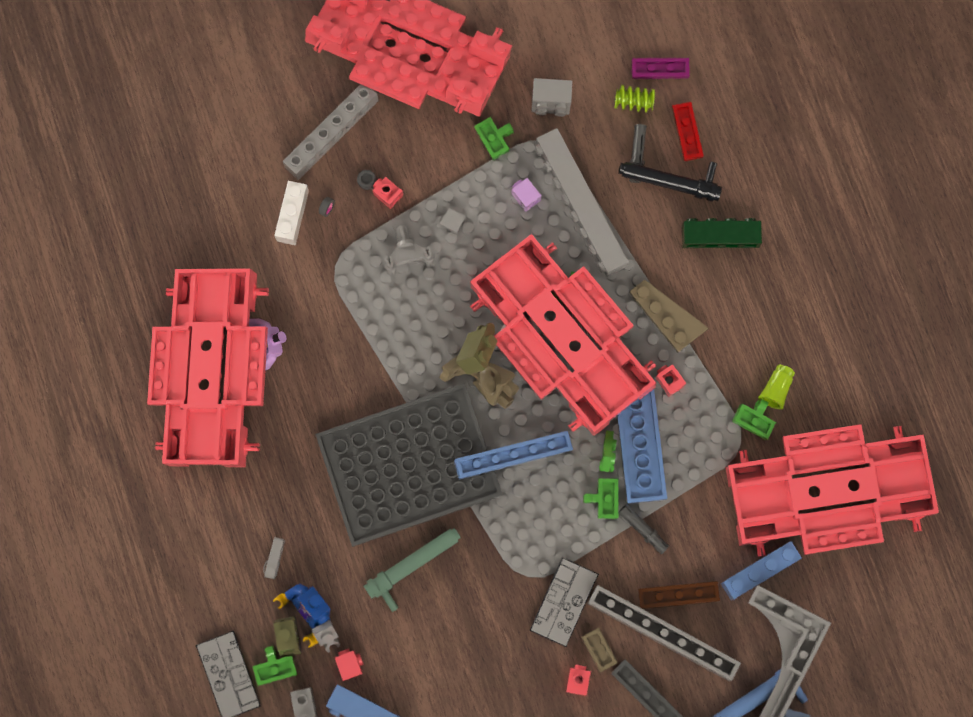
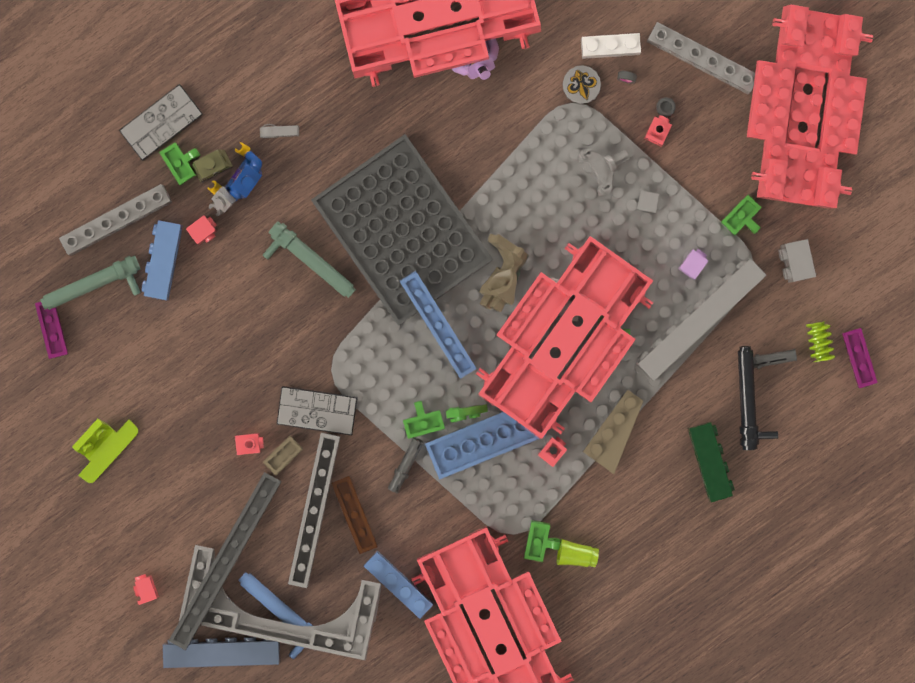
camera: 70 degrees right, 10 degrees up
olive brick [456,323,498,375] -> none
red plate [672,102,704,161] -> none
none -> tile [563,65,601,104]

